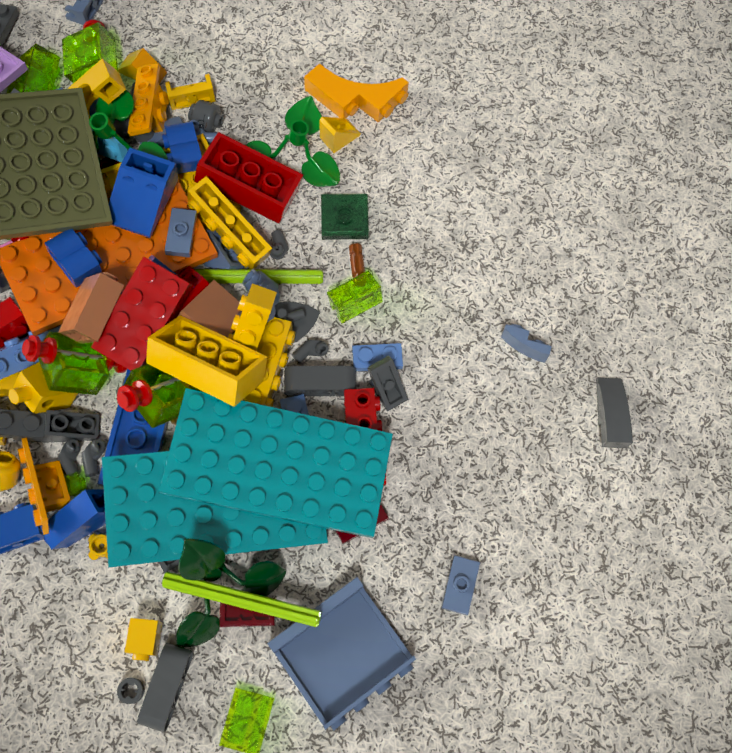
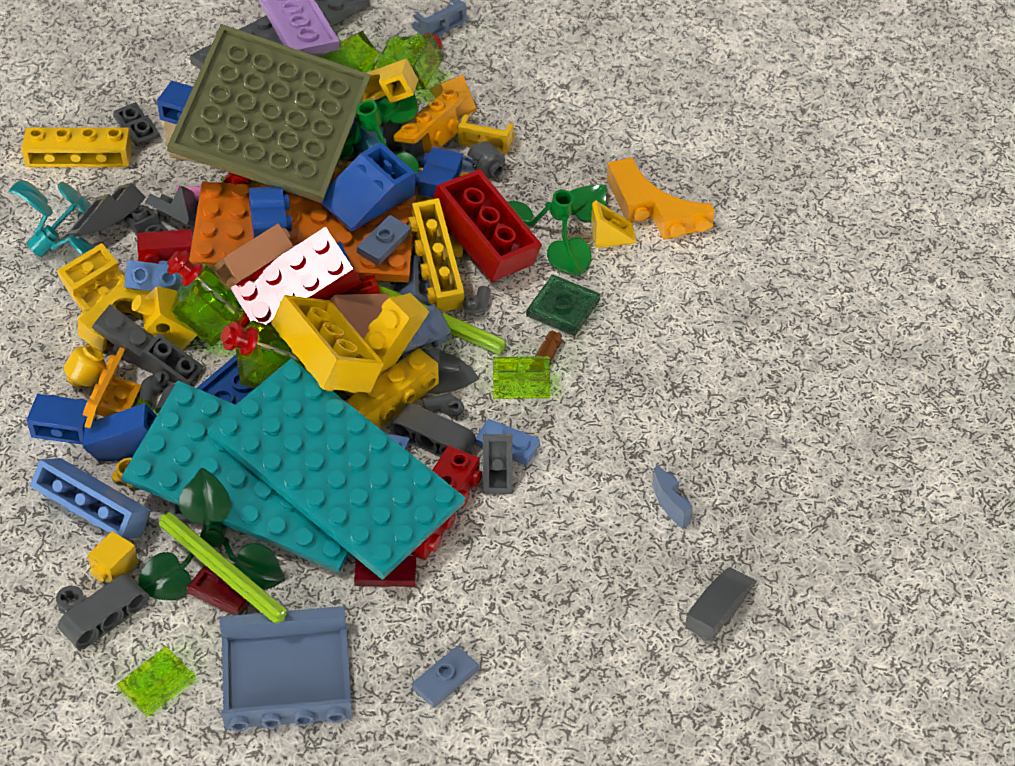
camera: 35 degrees right, 20 degrees down
none -> medium blue brick [30,458,152,540]

